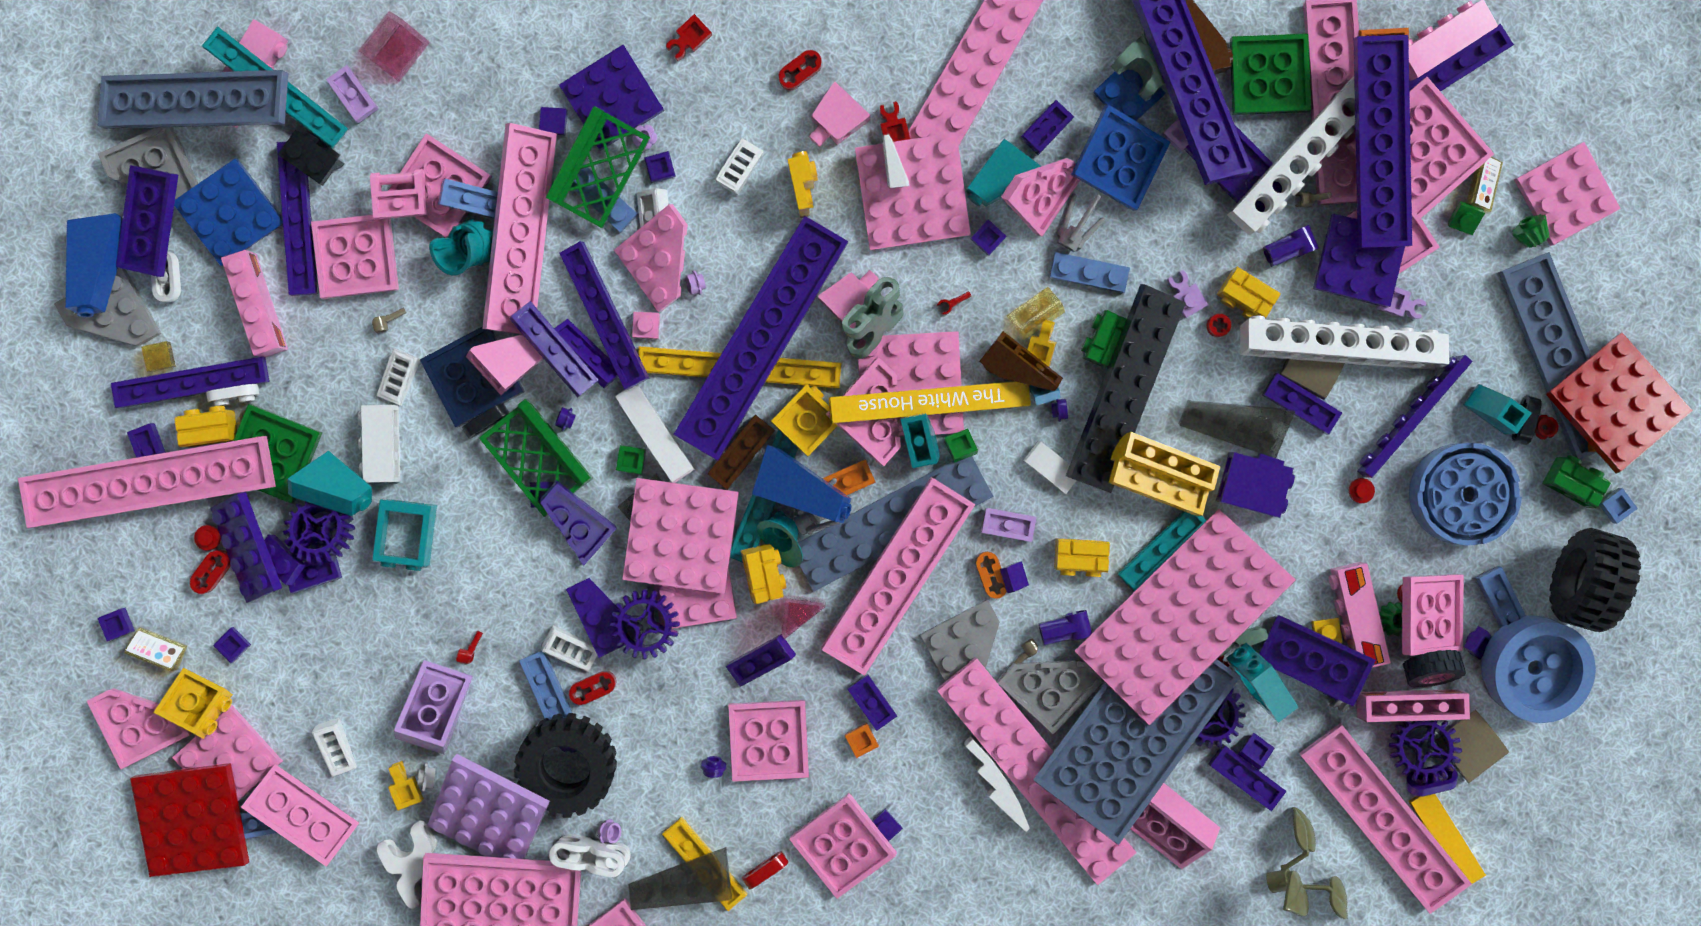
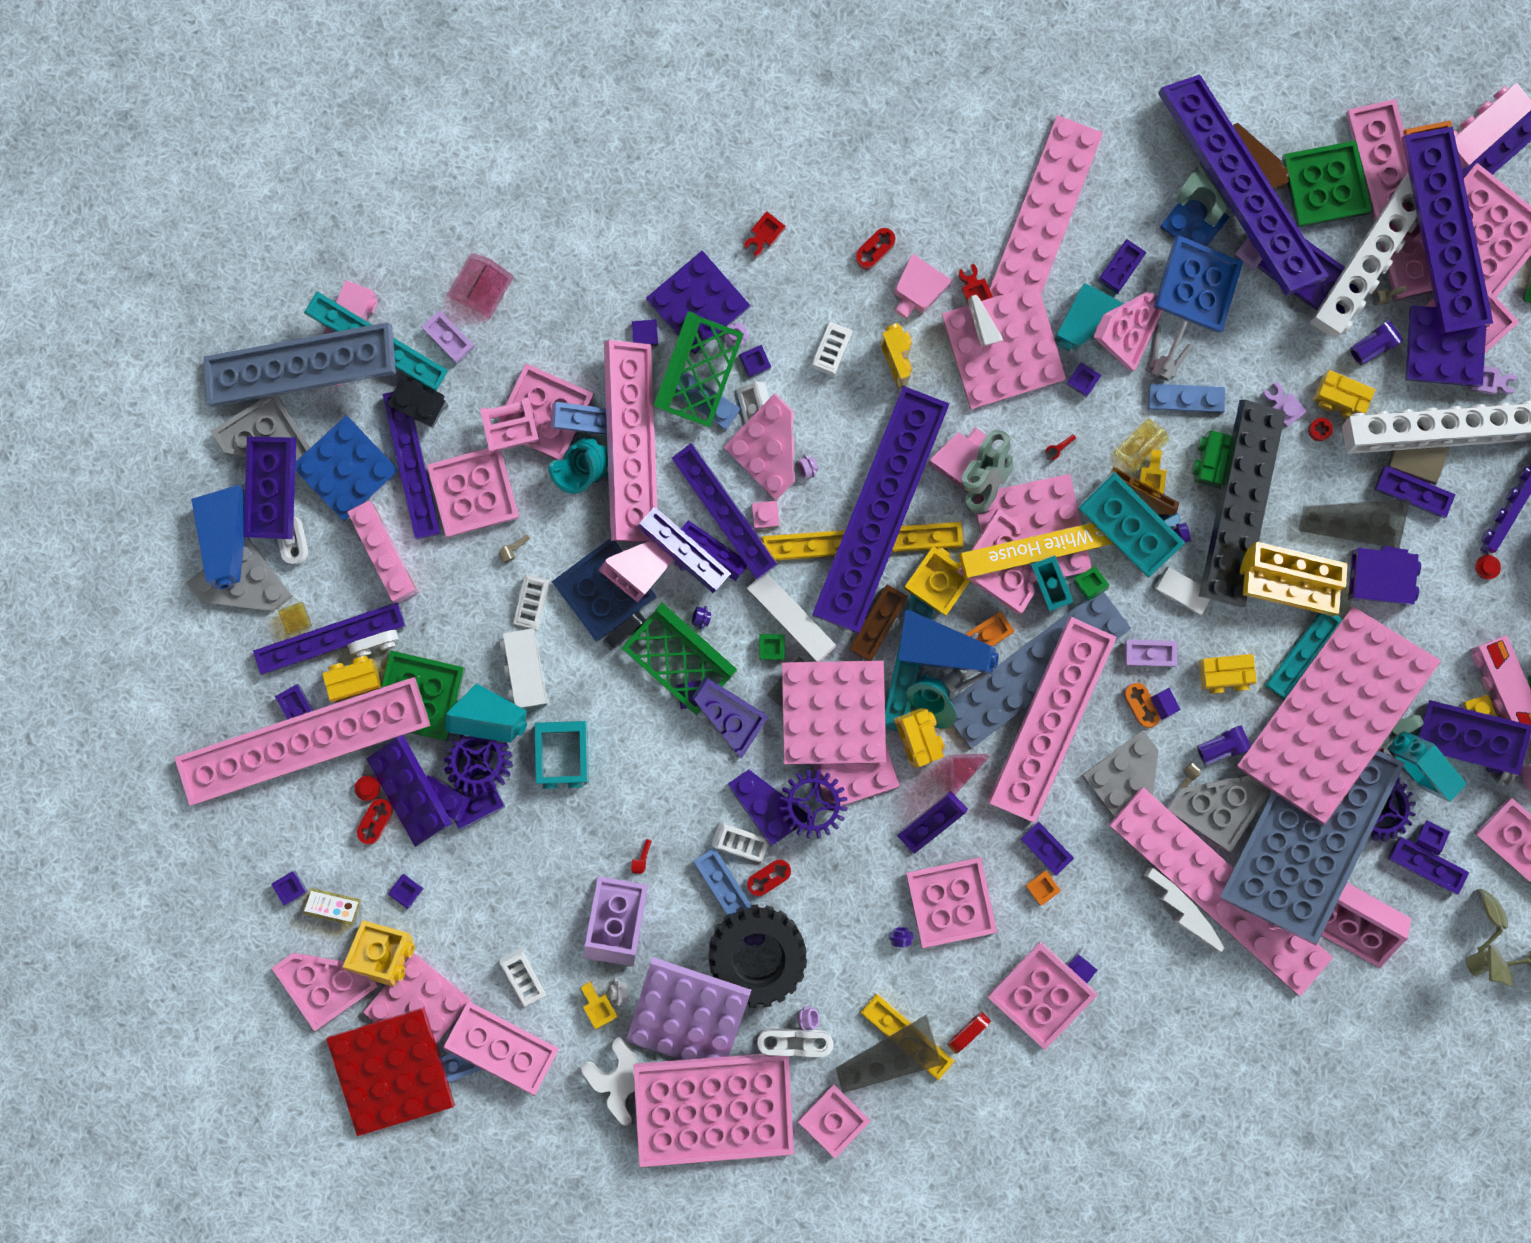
camera: 10 degrees left, 5 degrees down
none -> teal tile [1077,471,1185,578]

